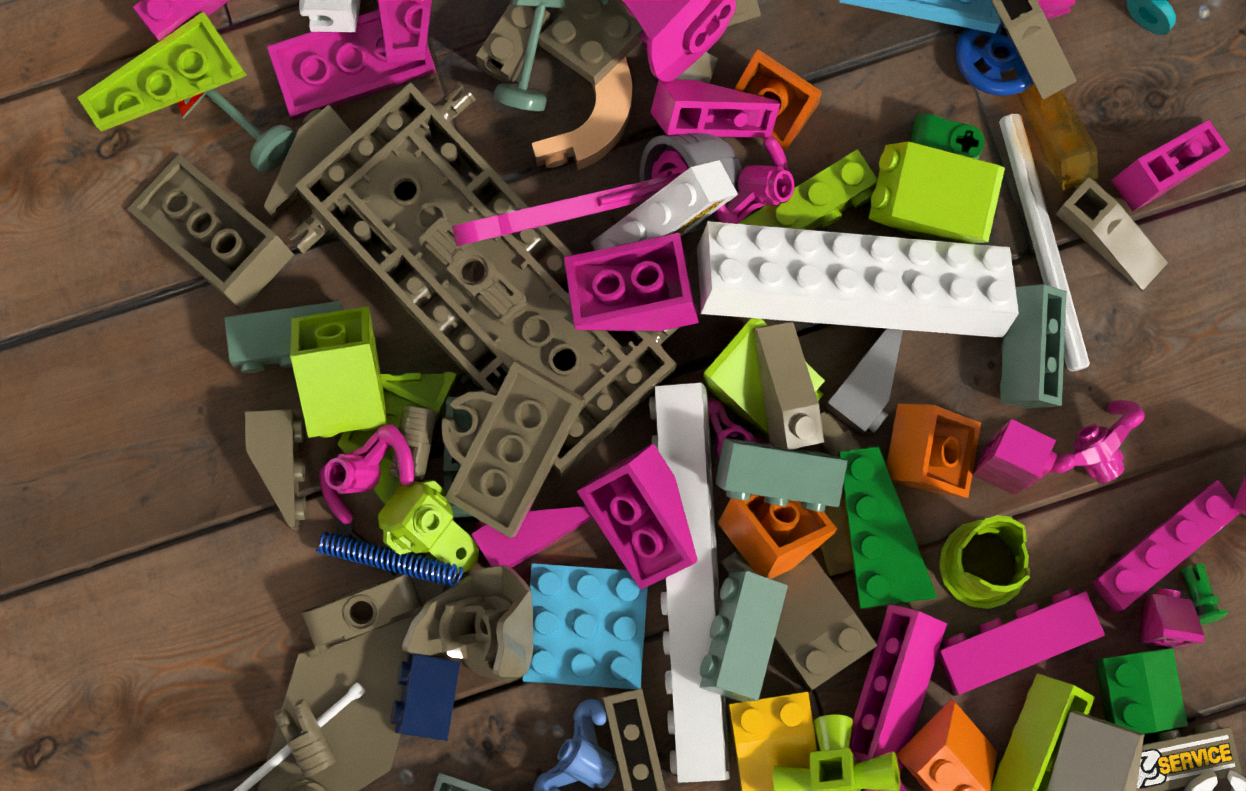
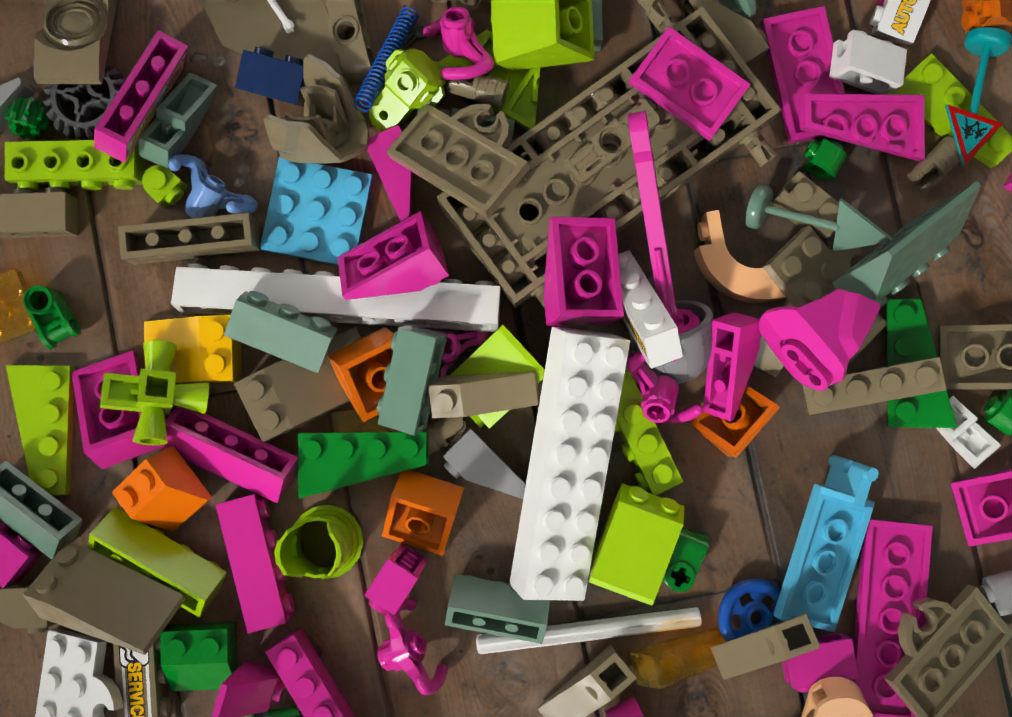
camera: 95 degrees right, 5 degrees up
none -> dark pink plate [628,27,751,141]
none -> green plate [801,138,847,181]

